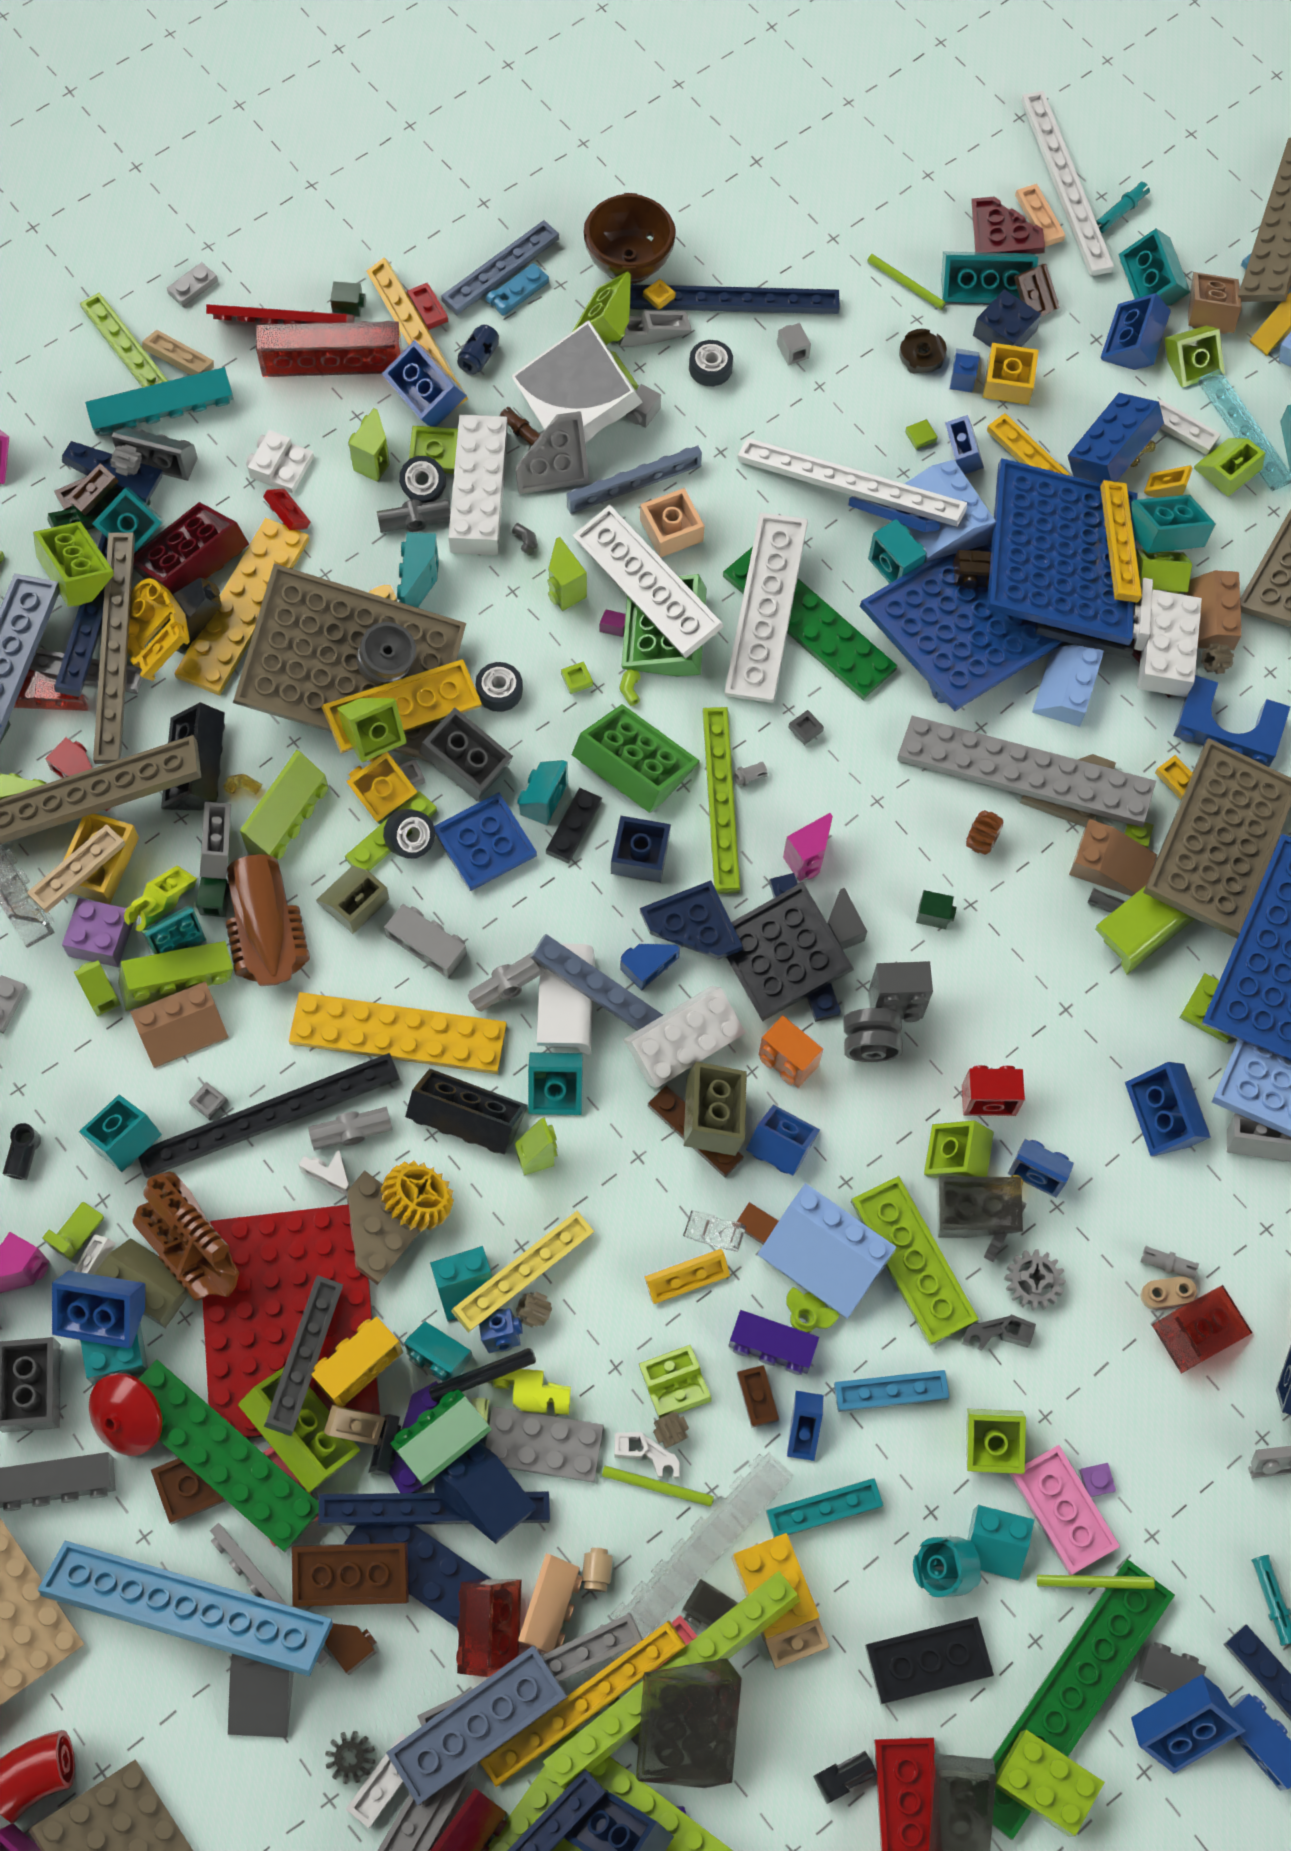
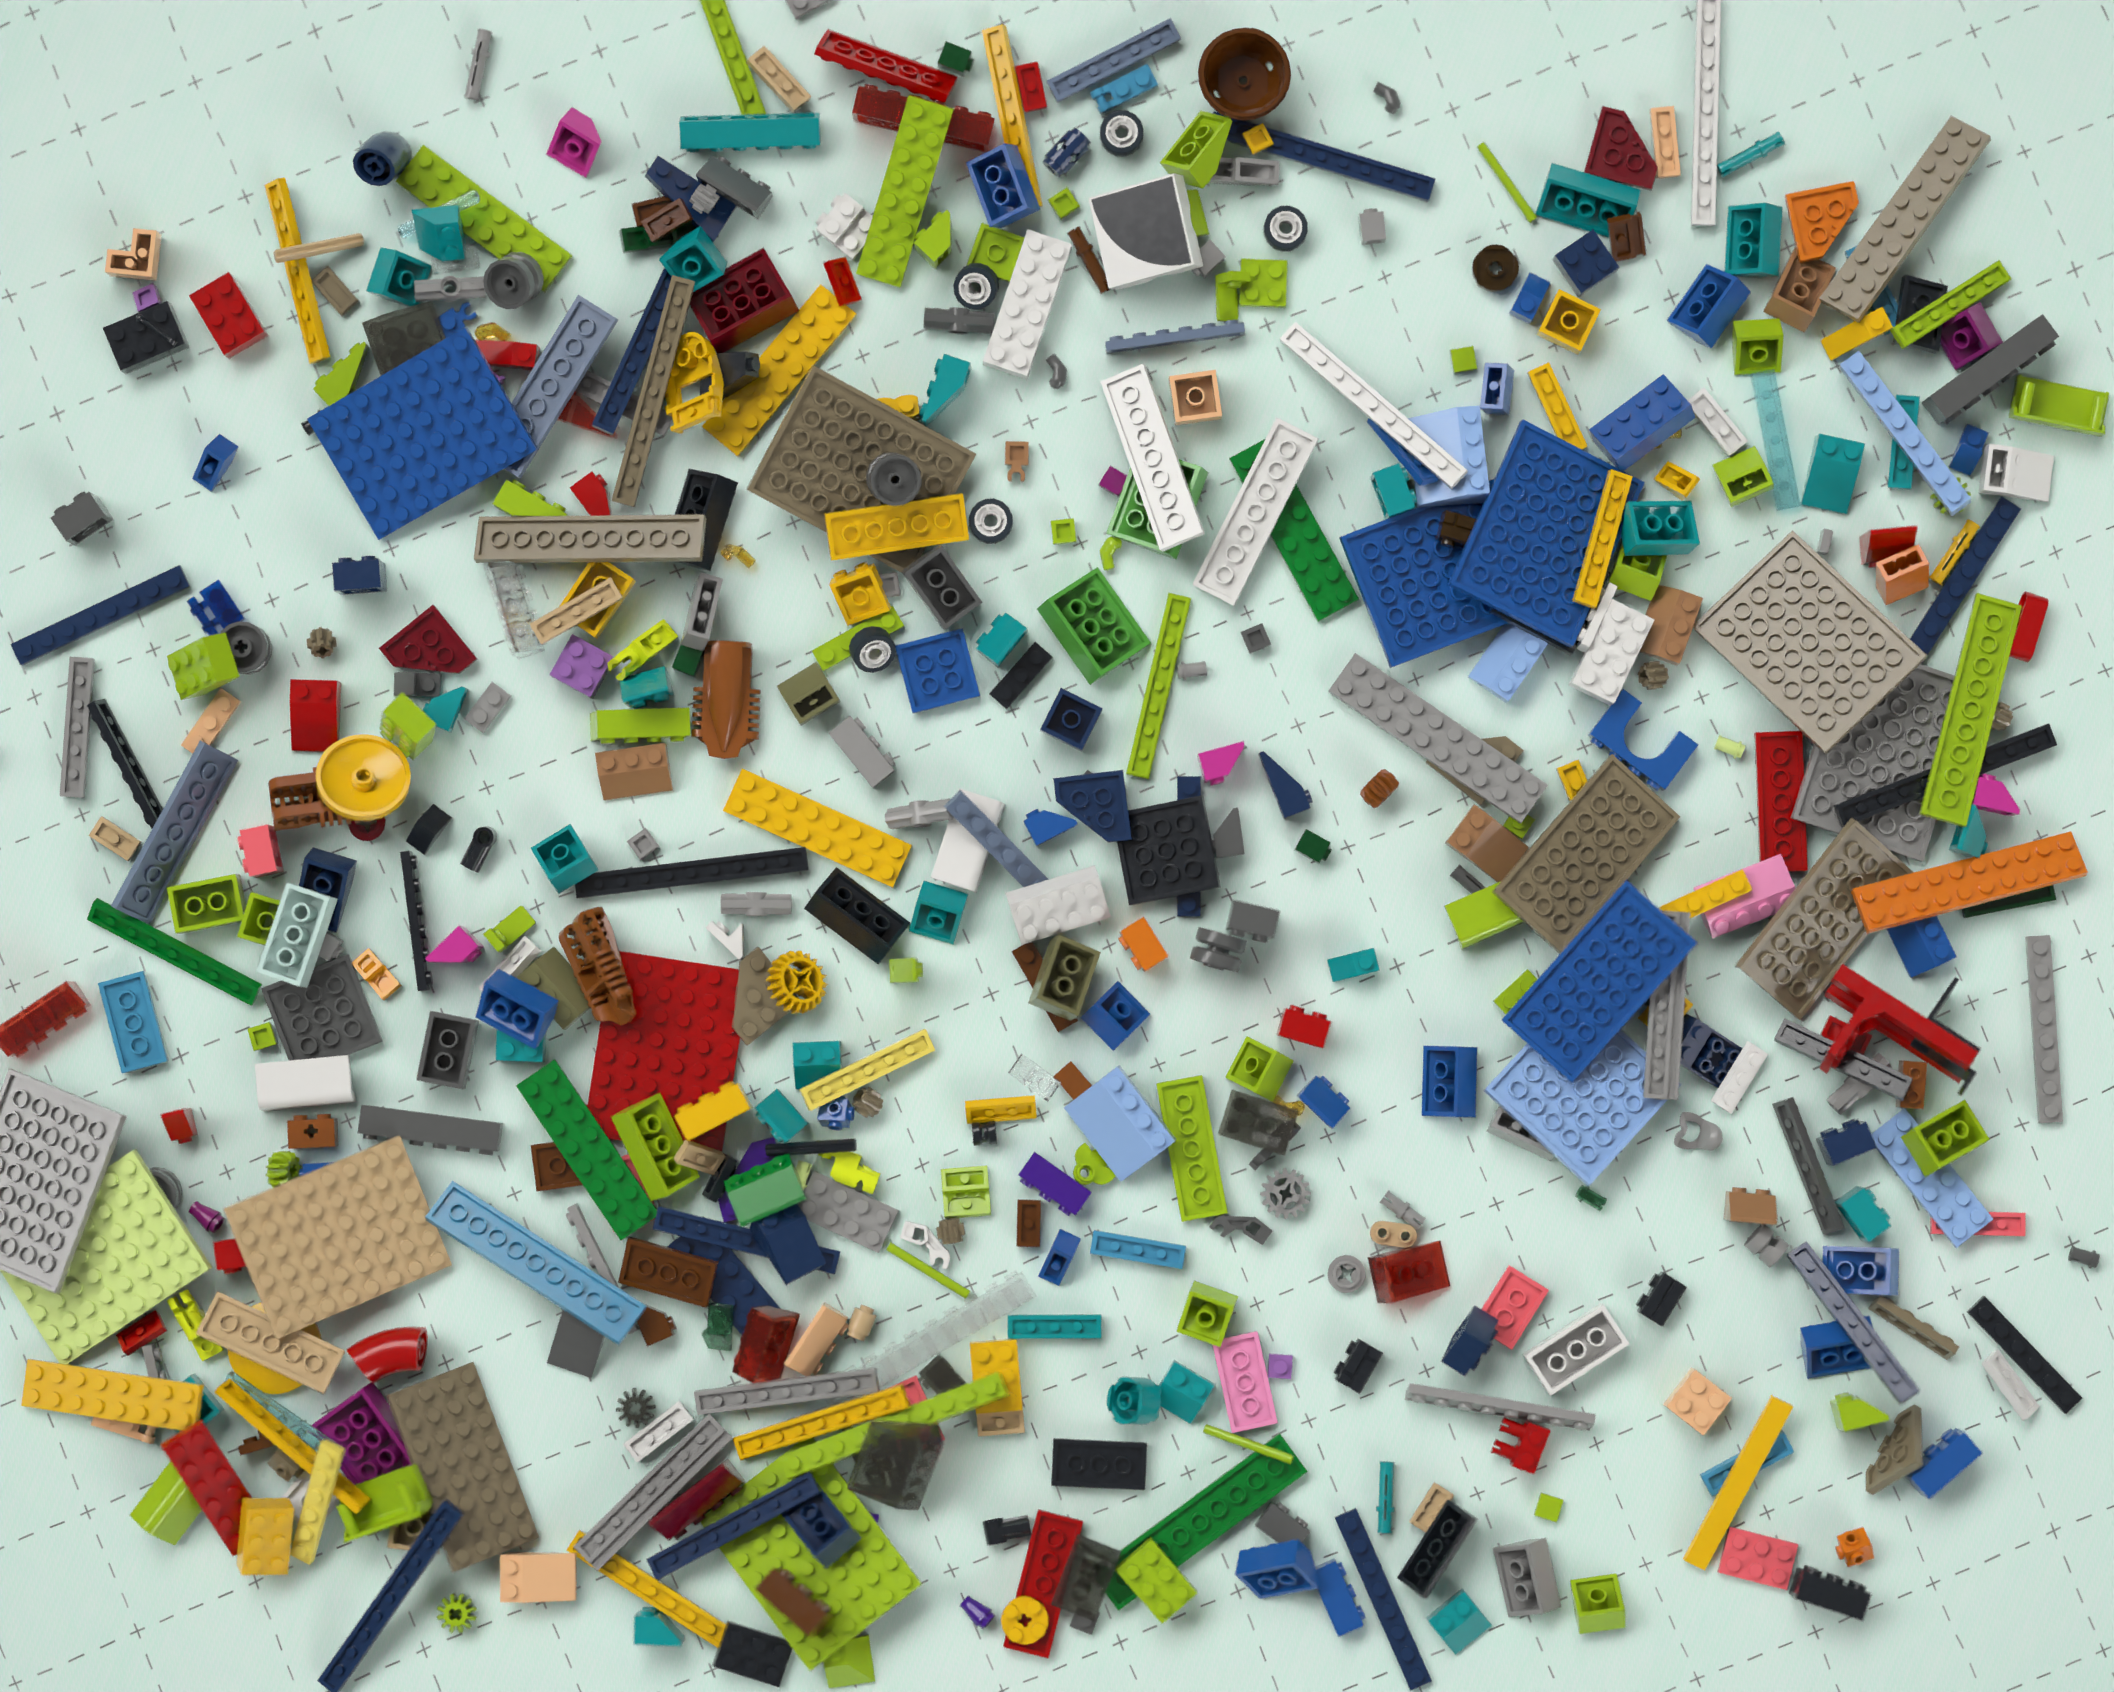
camera: 20 degrees right, 20 degrees up
lime slope [33,522,114,607] -> none
lime slope [74,960,121,1016] -> none
red dish [89,1373,162,1456] -> none
lime slope [240,750,328,859] -> none
dark grey plate [264,1275,343,1436] -> none
lime slope [337,698,407,763] -> none
sand blue plate [386,1645,568,1805] -> none
light grey plate [515,411,590,494] -> none
lime slope [547,537,587,611] -> none
none -> clear green slope [702,1302,733,1351]
none -> lime plate [856,94,954,288]
none -> black wheel [972,1121,997,1146]
none -> medium nougat plate [1005,441,1029,482]
none -> lime tile [1048,187,1080,220]
none -> wheel [1100,110,1144,156]
none -> lime bracket [1215,271,1250,322]
none -> lime plate [1239,259,1287,308]
none -> dark blue slope [1258,751,1313,819]
none -> teal slope [1327,948,1380,982]
none -> light grey gear [1327,1255,1365,1293]
none -> black brick [1333,1338,1383,1394]
none -> dark grey arm [1373,82,1400,114]
none -> orange plate [1785,181,1859,263]

